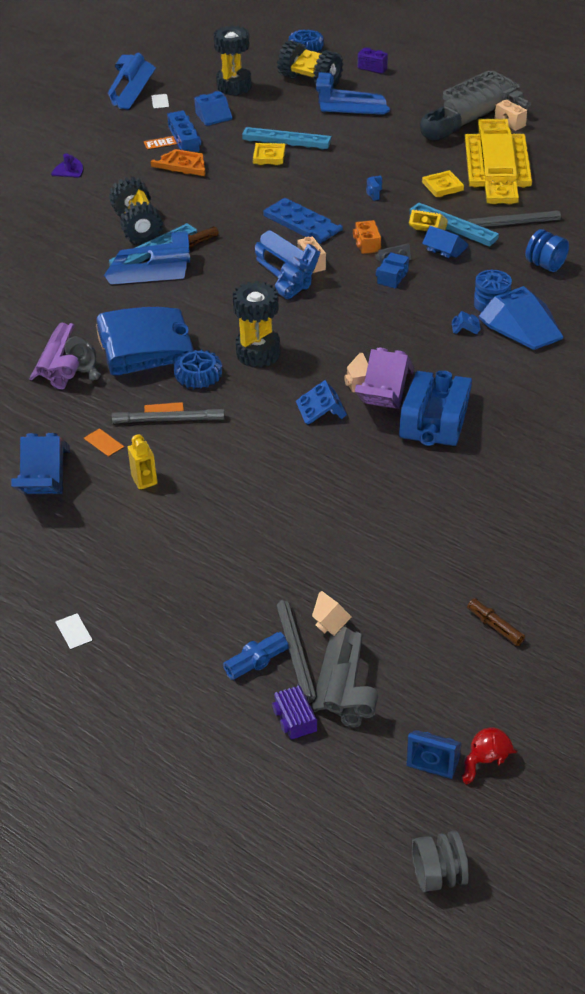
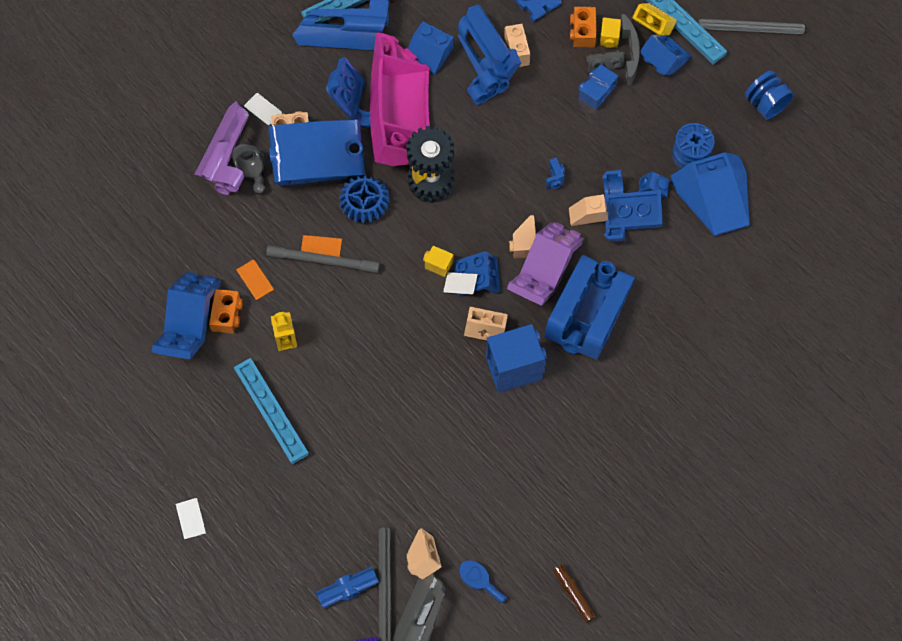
camera: 10 degrees right, 25 degrees up
none -> orange brick [209,289,243,334]
none -> dark azure plate [234,358,309,464]
none -> white sticker [244,93,282,125]
none -> blue piece [326,57,371,127]
none -> dark pink slope [370,32,430,166]
none -> blue slope [408,21,454,75]
none -> yellow brick [423,246,453,278]
none -> white sticker [443,273,478,294]
none -> blue piece [459,561,507,604]
none -> light nougat brick [464,307,508,340]
none -> blue container [486,324,547,393]
none -> blue bracket [545,158,565,190]
none -> light nougat slope [569,194,608,226]
none -> yellow brick [600,18,621,48]
none -> blue piece [603,170,663,242]
none -> dark grey slope [620,14,640,86]

